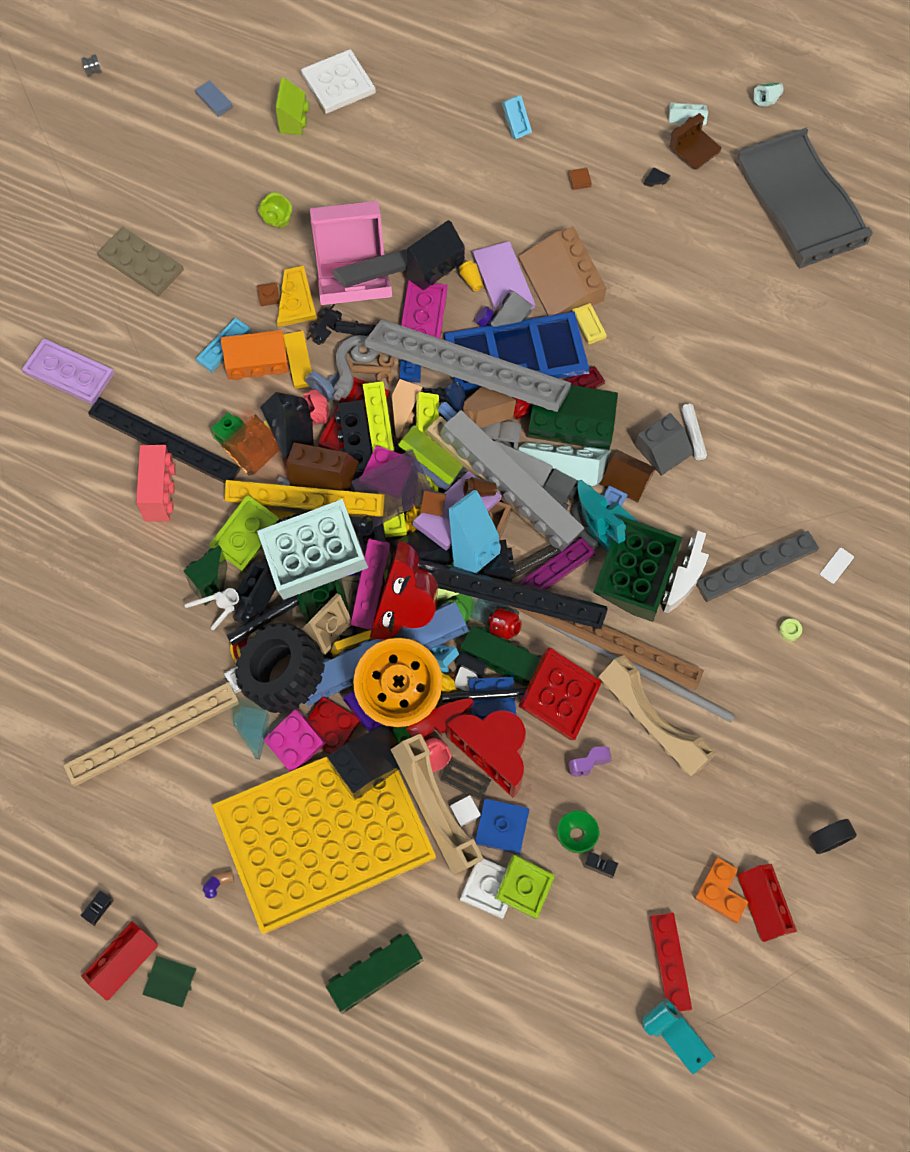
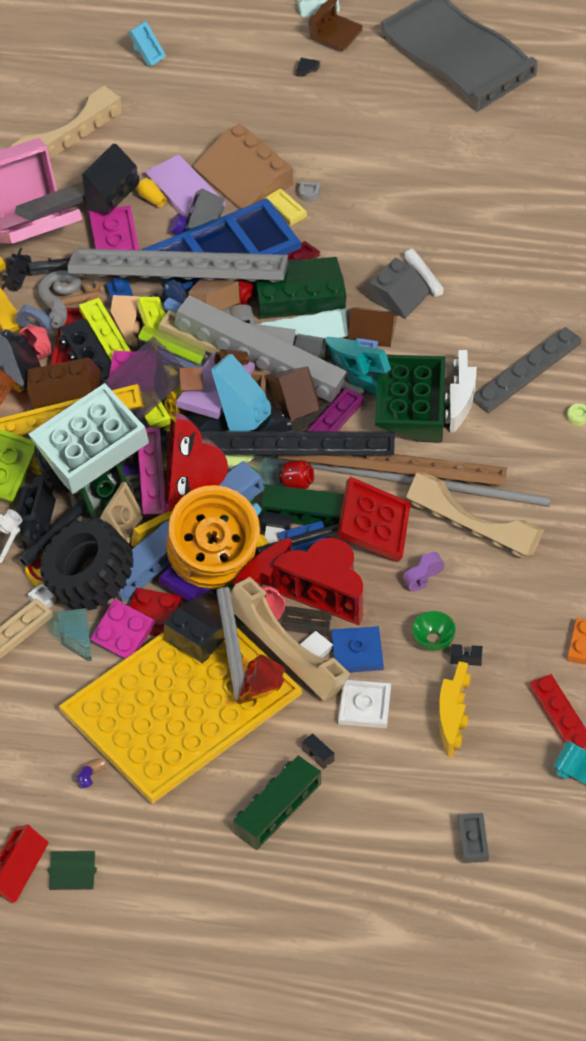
camera: 15 degrees left, 15 degrees down
lime tile [494,855,555,919] -> none
dark orange tile [568,168,592,190] -> none
none -> tan arch [11,86,122,159]
none -> light grey axle [217,587,248,703]
none -> clear red slope [237,654,285,704]
none -> reddish brown slope [266,366,320,420]
none -> light grey tile [299,181,321,202]
none -> black piece [302,733,335,769]
none -> yellow slope [439,661,471,758]
none -> dark grey plate [458,813,489,863]

